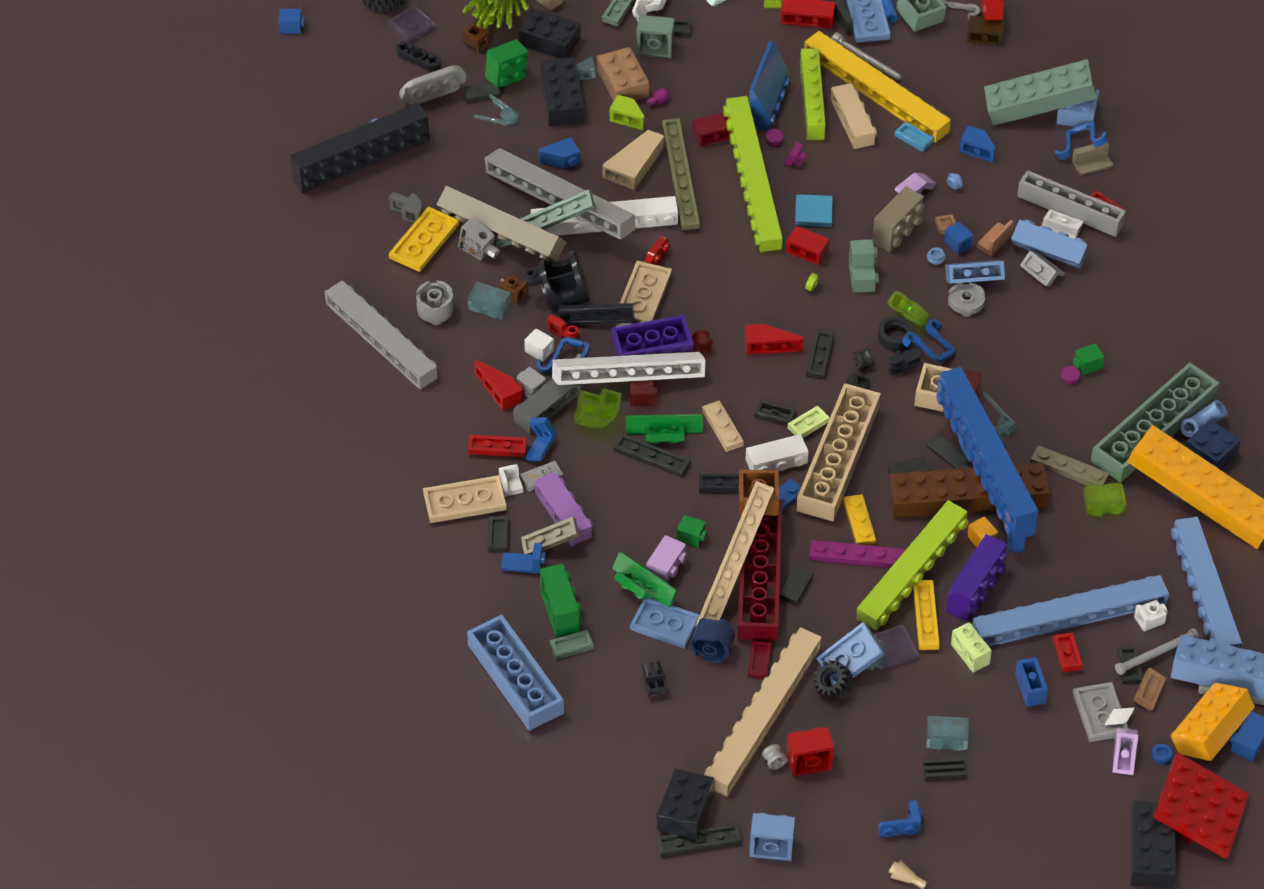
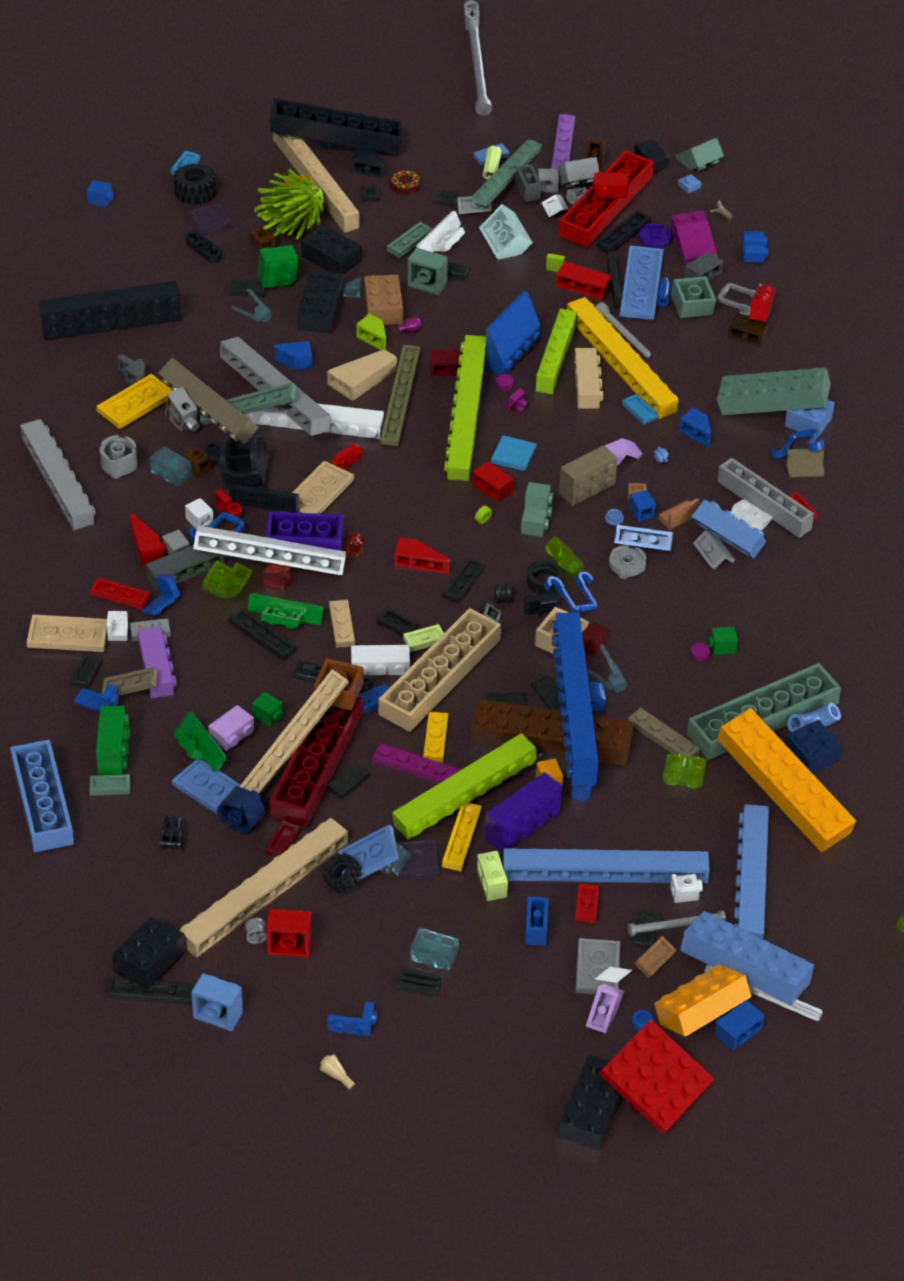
camera: 15 degrees right, 5 degrees down
light grey tile [399,66,467,106] -> none

